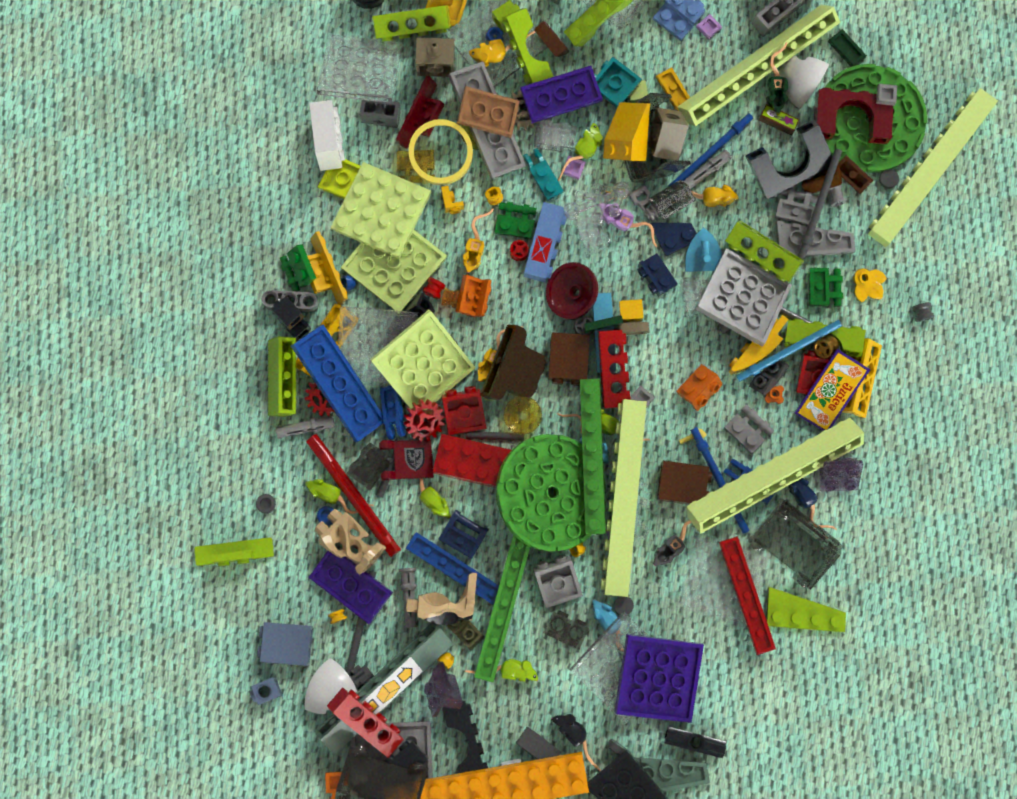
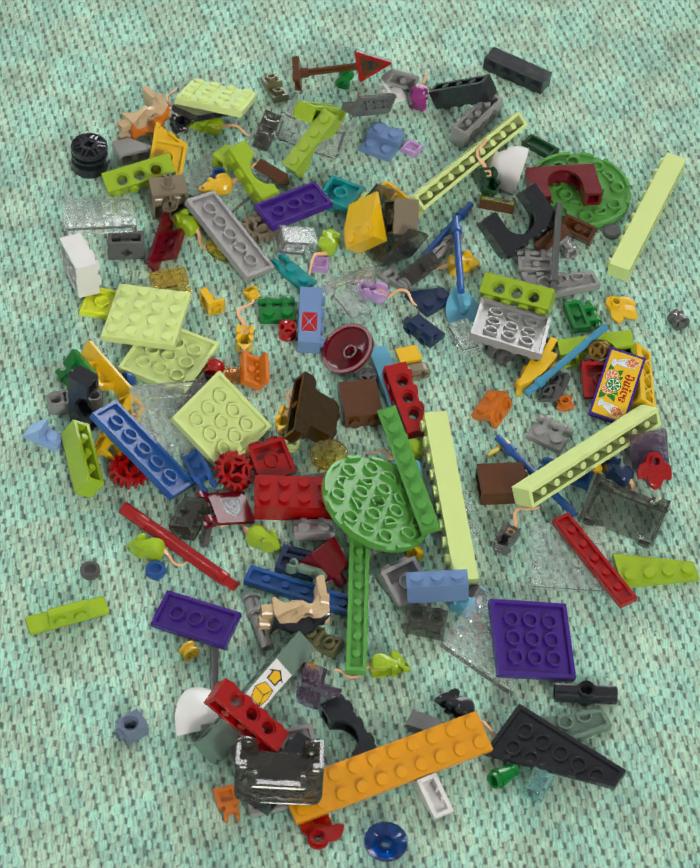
camera: 15 degrees left, 30 degrees down
sand blue panel [257,622,313,666] -> none
light grey pin [276,416,335,439] -> none
tan hips [314,509,386,575] -> none
light yellow piece [409,119,473,185] -> none
medium nougat tile [457,86,520,138] -> none
dark green tile [583,315,623,333] -> none
dark grey tile [607,739,626,755] -> none
light grey tile [876,84,897,106] -> none
none -> light blue slope [22,419,63,452]
none -> lime animal [171,208,217,249]
none -> dark red torso [285,536,349,588]
none -> light grey plate [292,517,335,541]
none -> medium blue brick [406,569,469,604]
none -> blue bar [451,216,465,294]
none -> red plate [637,452,672,490]

